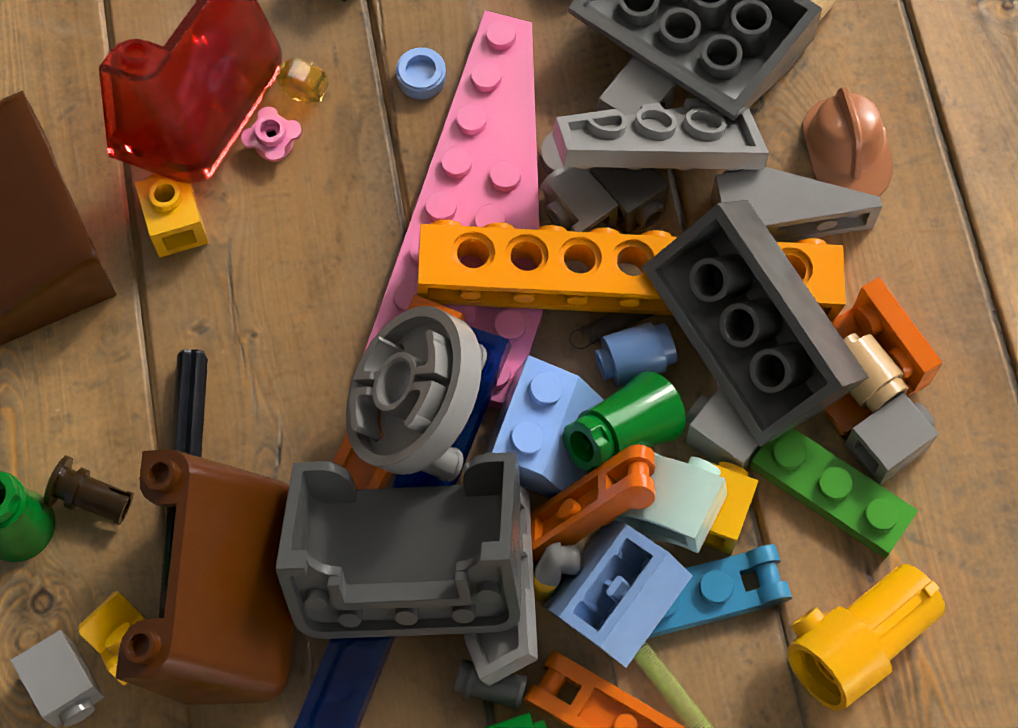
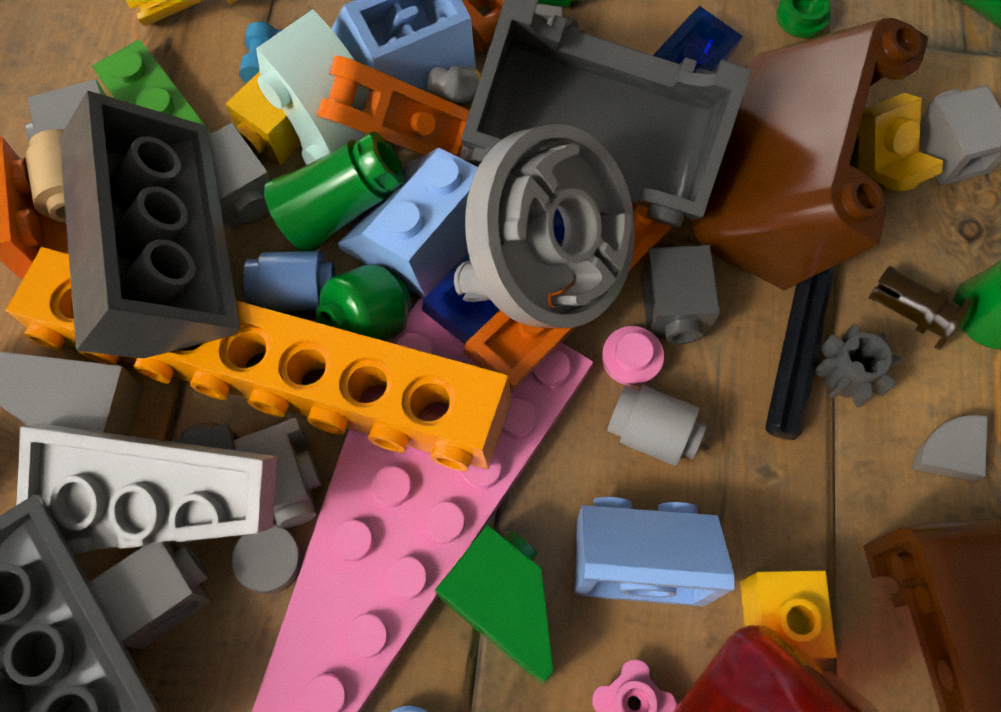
camera: 165 degrees left, 0 degrees up
none -> green head [316,264,411,342]
none -> green slope [435,525,553,685]
none -> light blue slope [573,497,734,606]
none -> bright pink plate [602,326,664,386]
none -> light grey brick [607,385,707,466]
none -> dark grey brick [640,245,720,344]
none -> dark grey gear [815,325,901,407]
none -> light grey tile [912,415,987,482]

